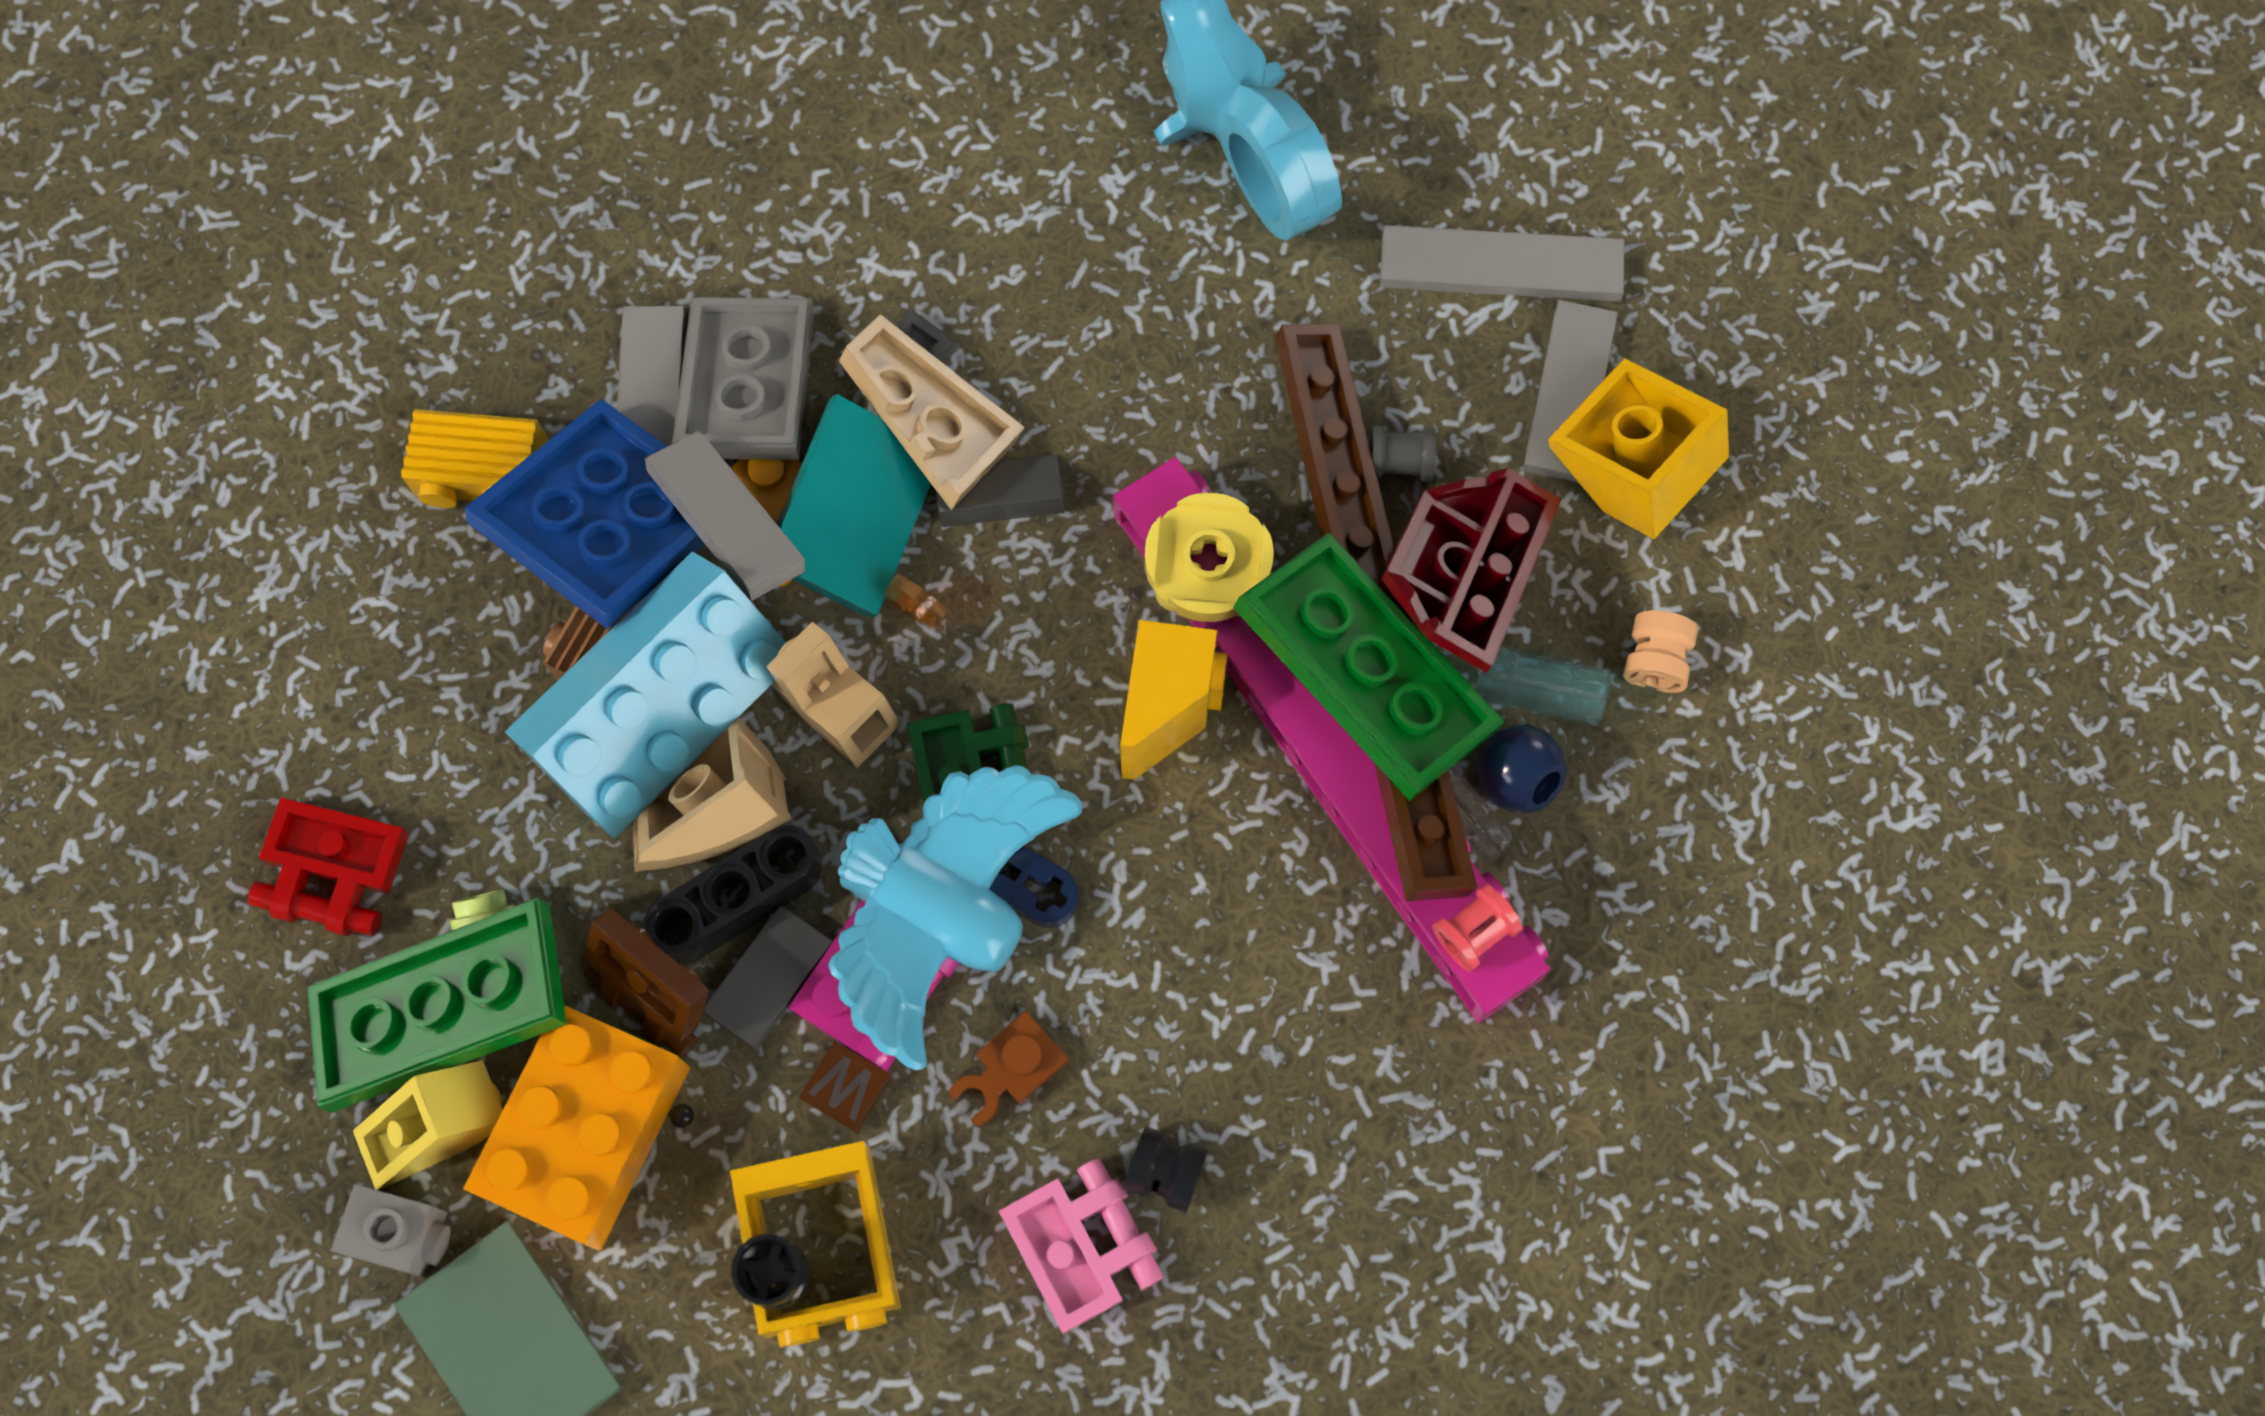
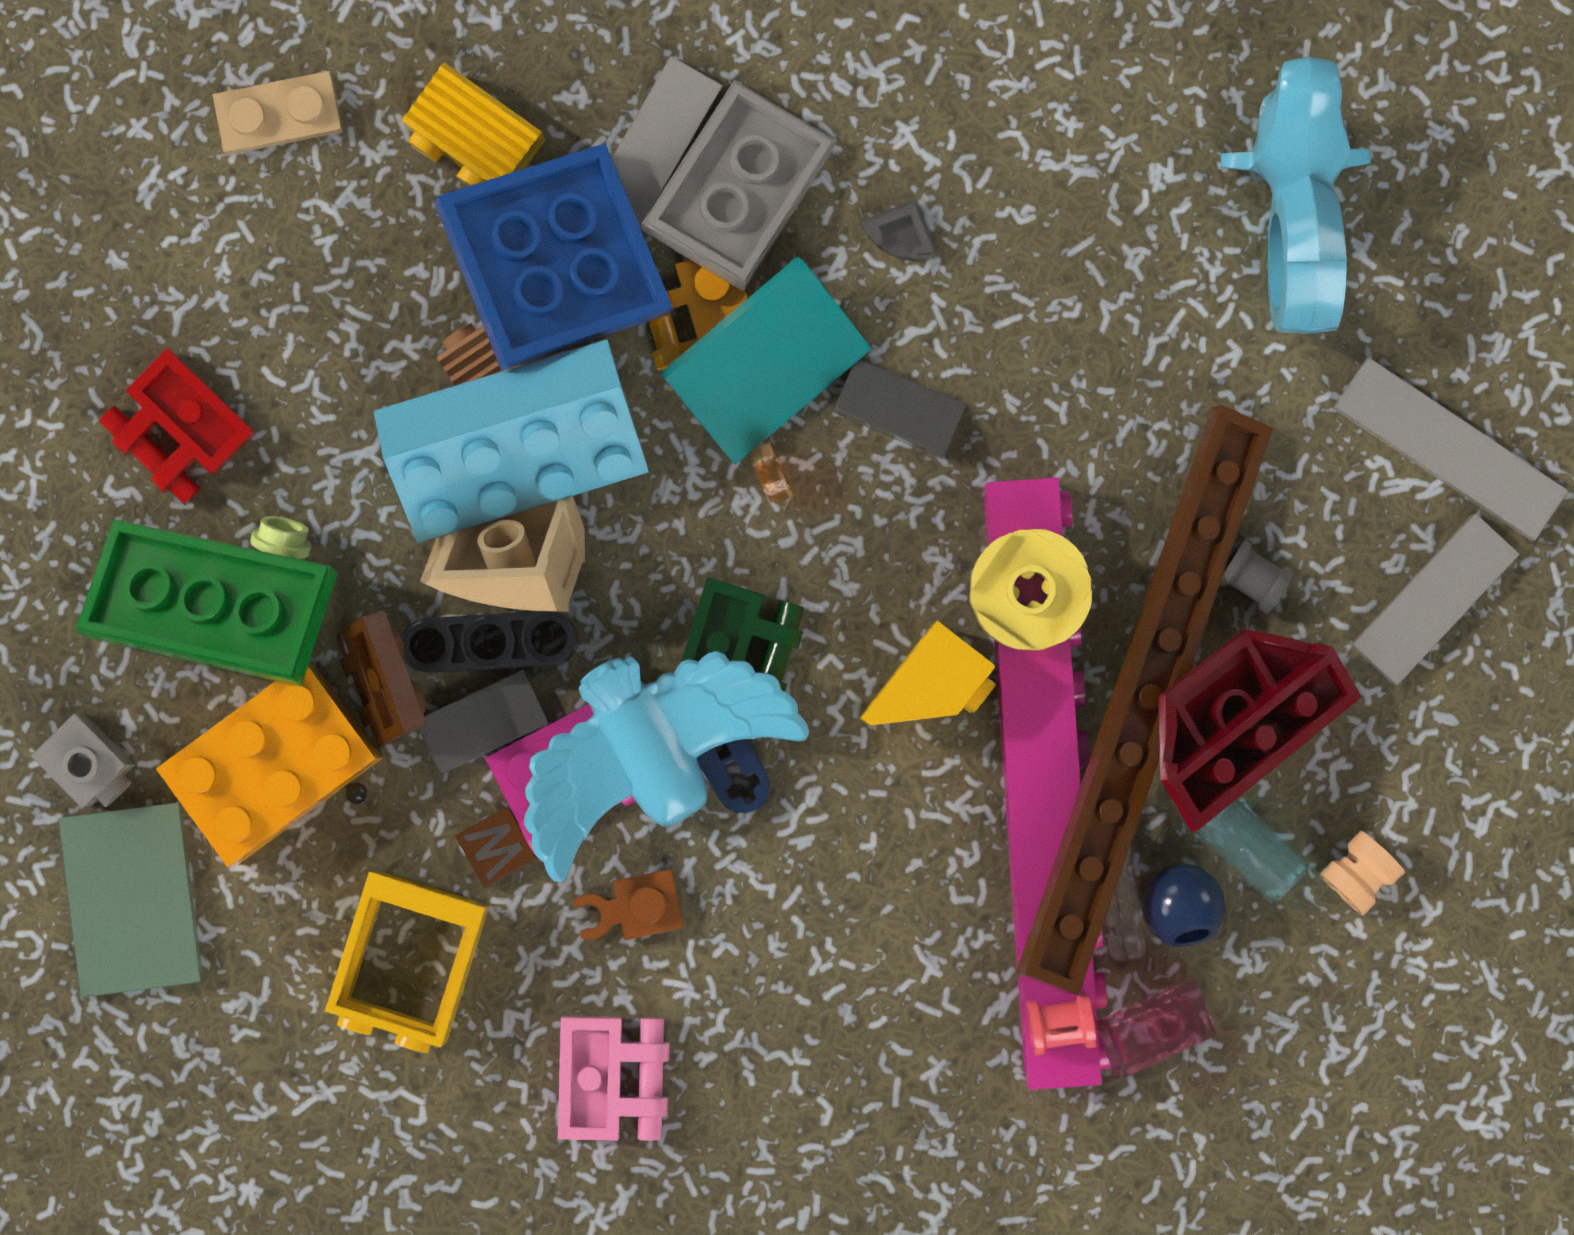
camera: 30 degrees right, 15 degrees up
light yellow slope [353,1060,503,1190] -> none
light grey tile [645,430,805,601] -> none
black wheel [731,1234,811,1310] -> none
tan brick [766,621,901,768] -> none
tan wing [839,314,1025,510] -> none
black wheel [1123,1126,1209,1213] -> none
green tile [1233,533,1505,801] -> none
yellow slope [1548,358,1729,539] -> none
none -> tan plate [212,71,343,155]
none -> clear pink plate [1095,978,1216,1079]

